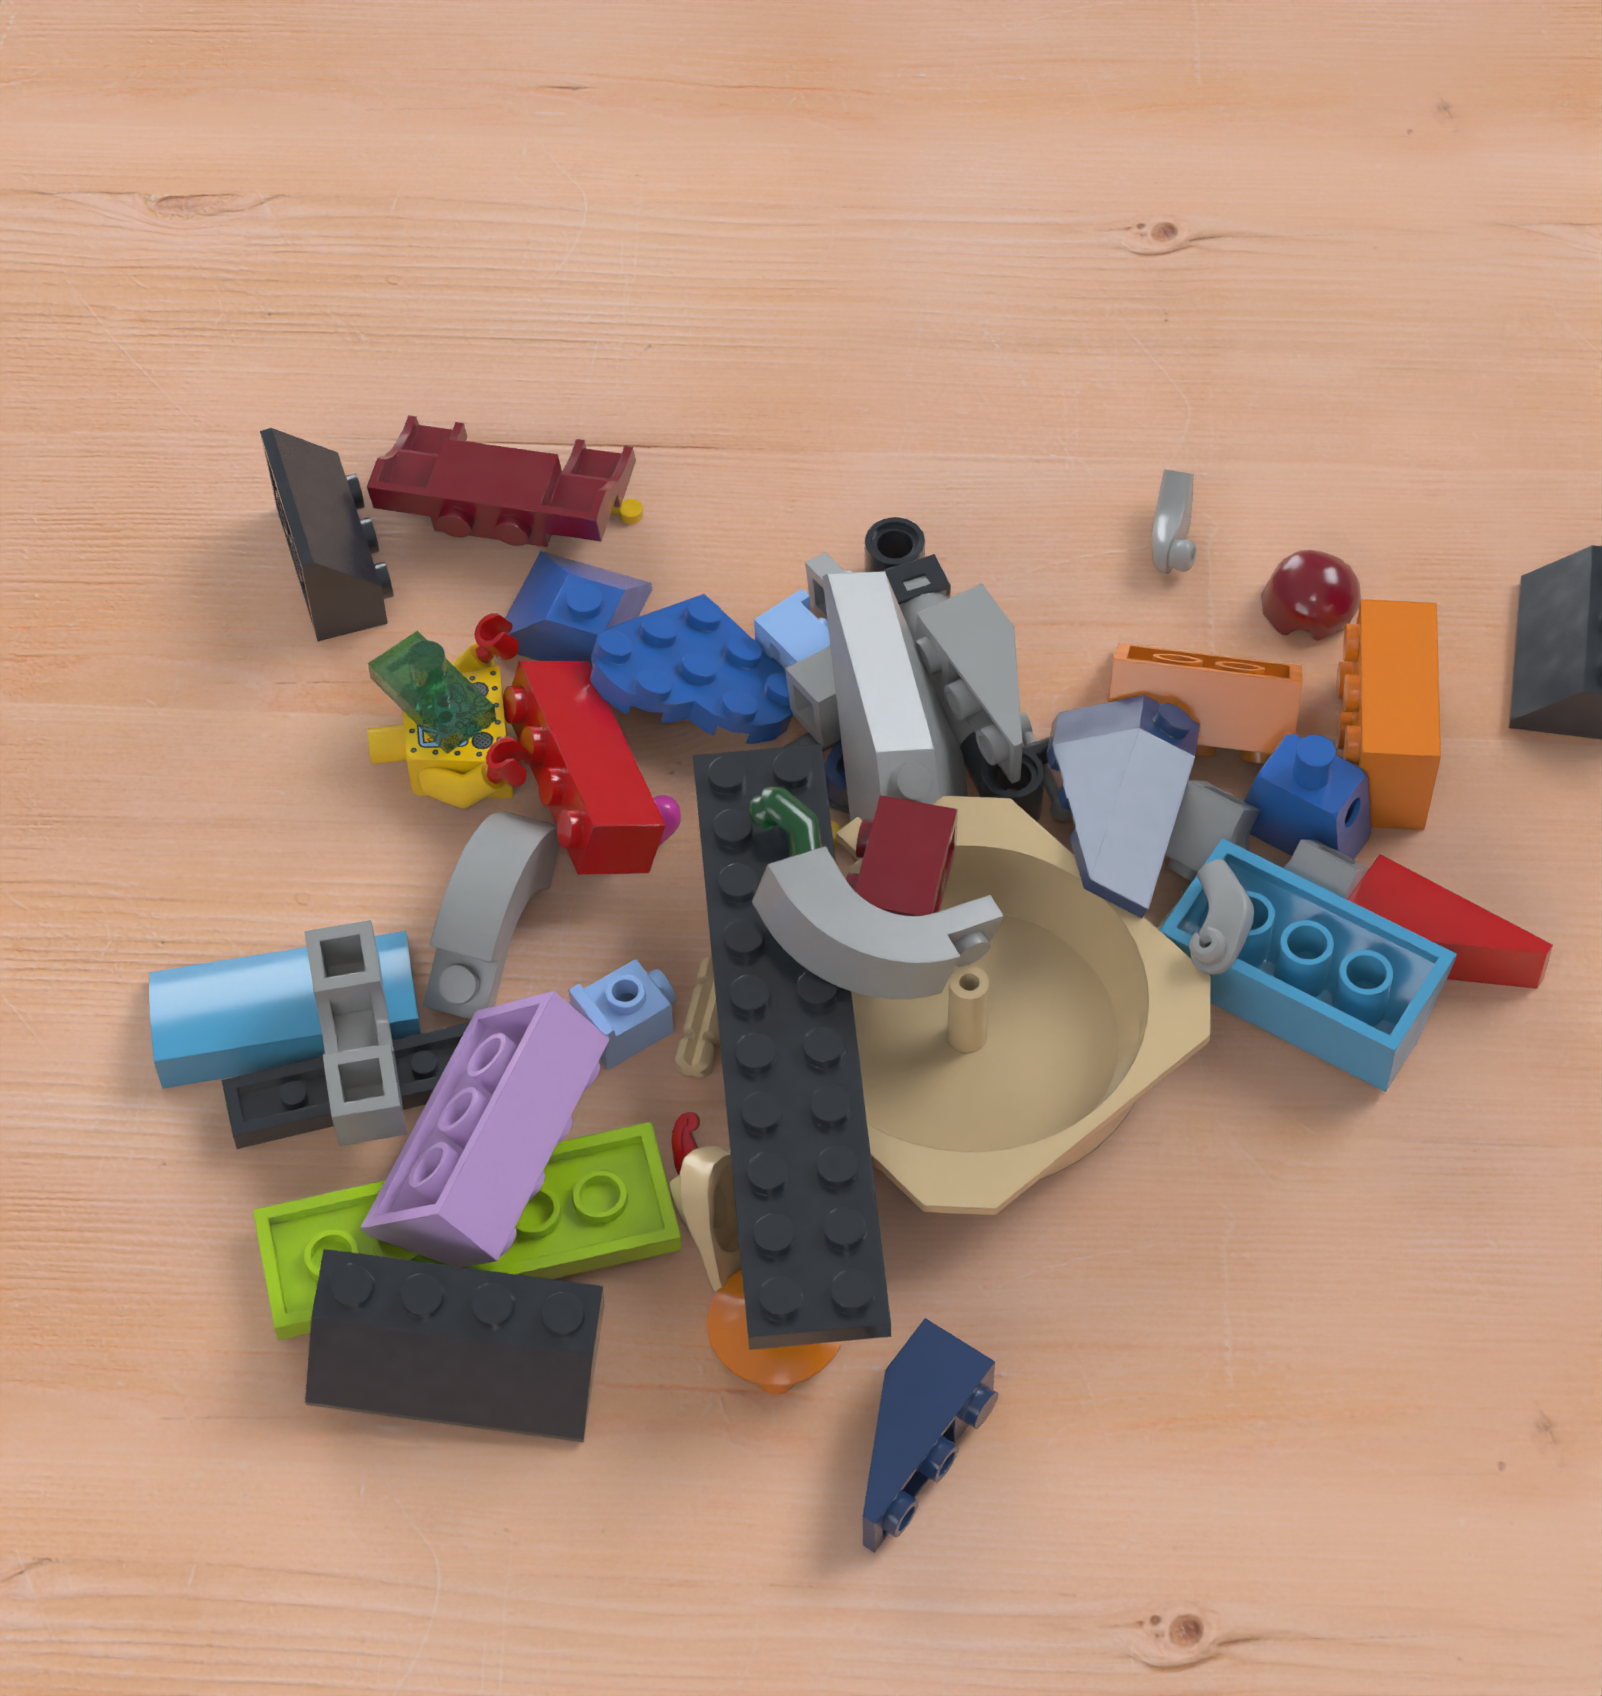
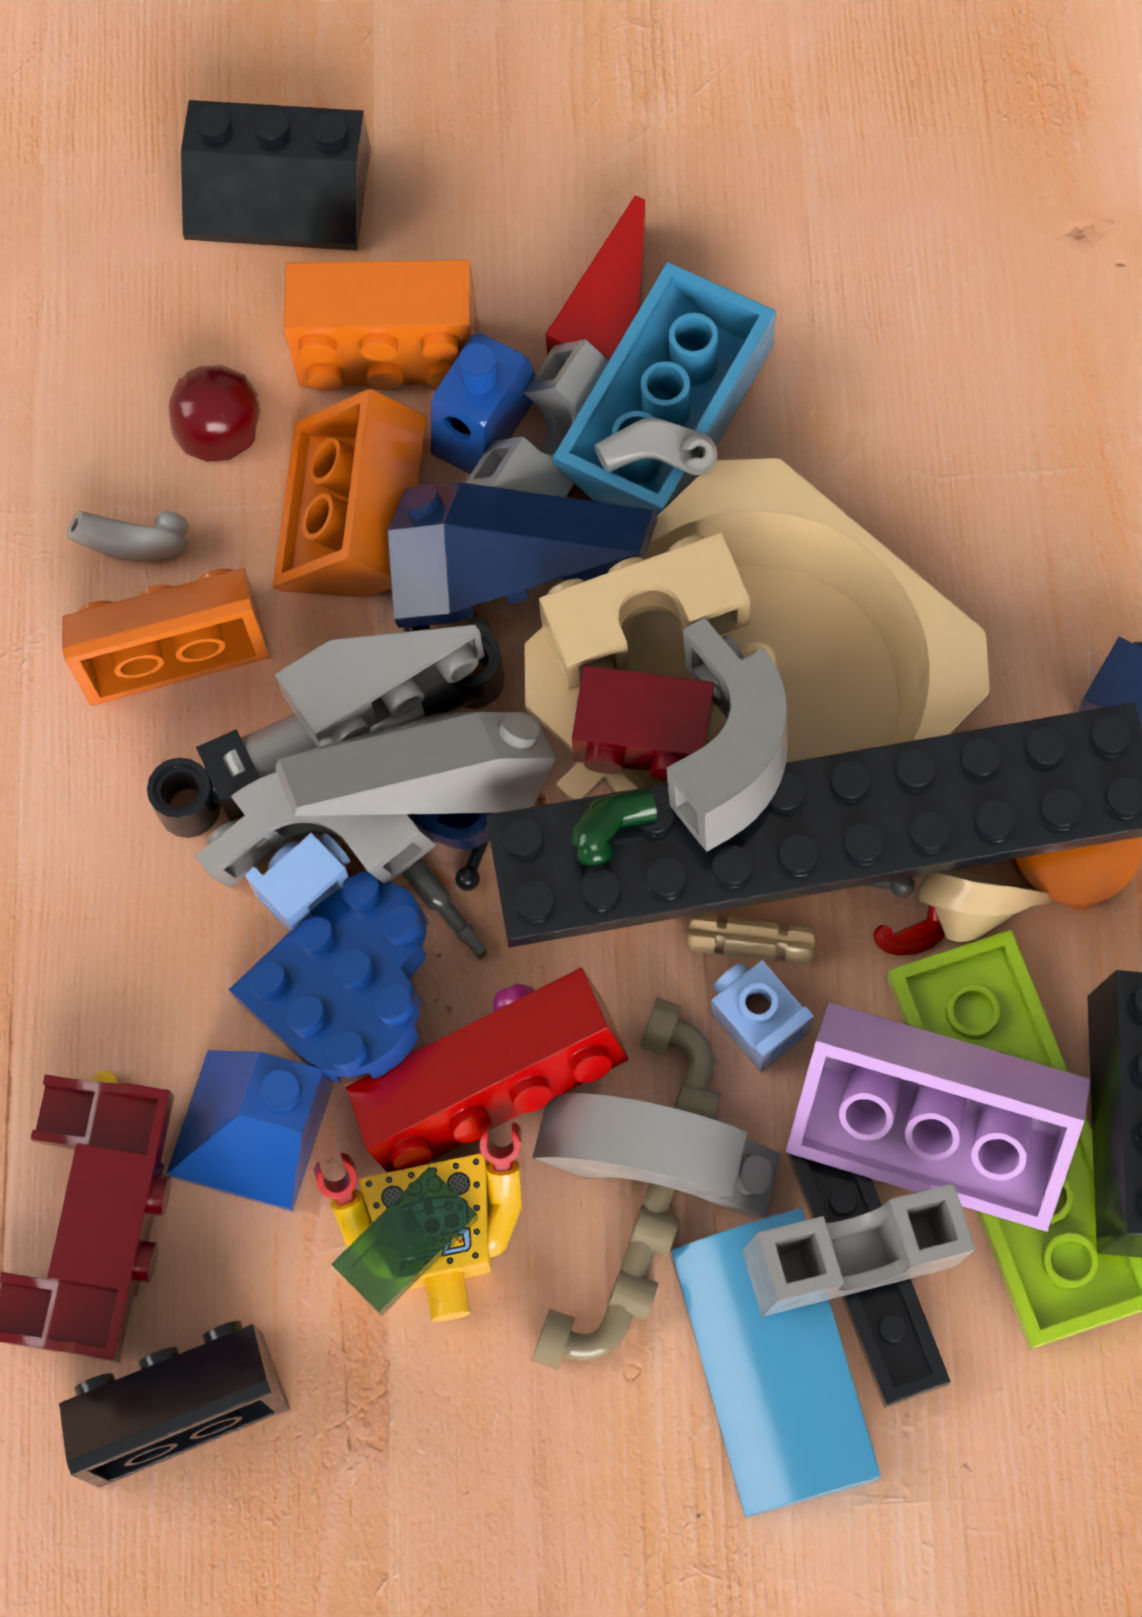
camera: 90 degrees left, 15 degrees up
none -> orange slope [62,568,270,706]
none -> dark tan bar [531,997,721,1370]
none -> tan arch [539,533,750,690]

